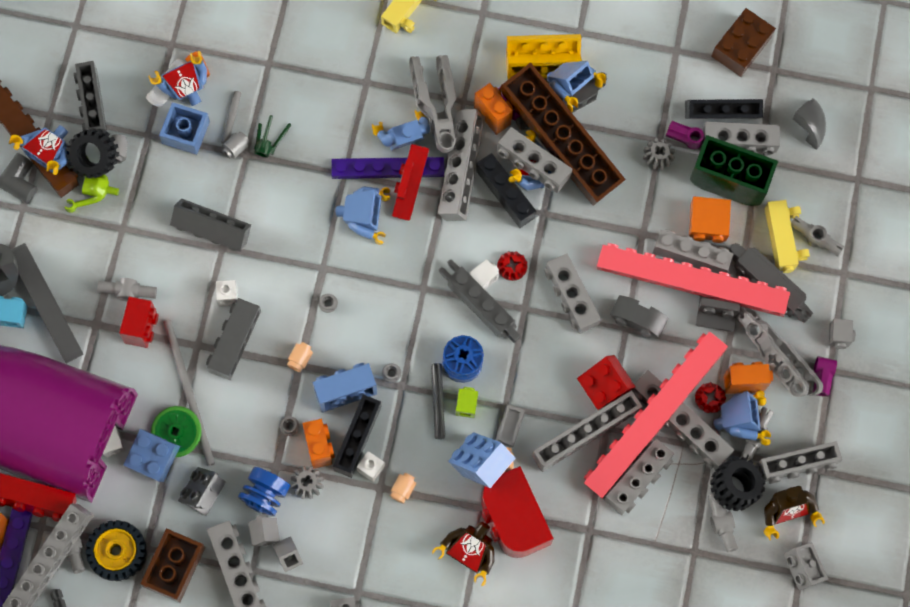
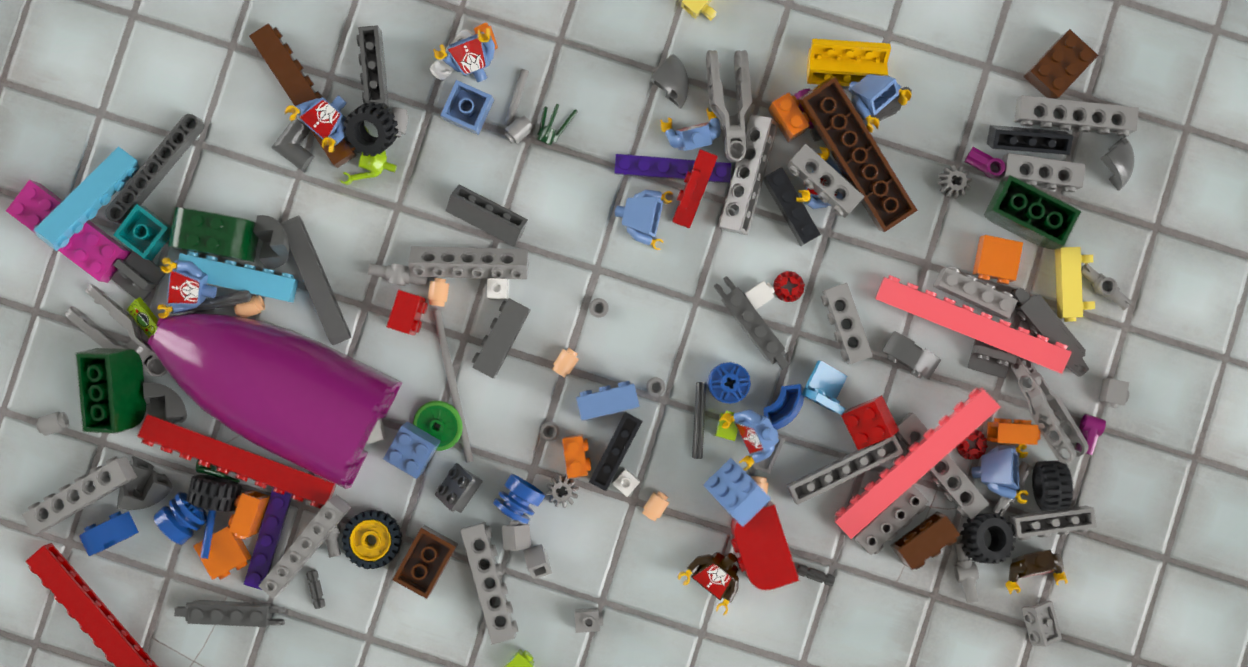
camera: 10 degrees right, 15 degrees up
none -> light grey brick [408,246,529,279]
none -> light nougat brick [427,278,449,307]
none -> dark grey brick [651,54,689,109]
none -> medium blue torso [719,410,779,471]
none -> blue brick [763,384,804,430]
none -> dark grey axle [797,564,835,586]
none -> dark azure bracket [802,360,847,415]
none -> reddish brown brick [890,512,960,570]
none -> light grey brick [1014,95,1139,136]
none -> black tyre [1032,460,1073,511]

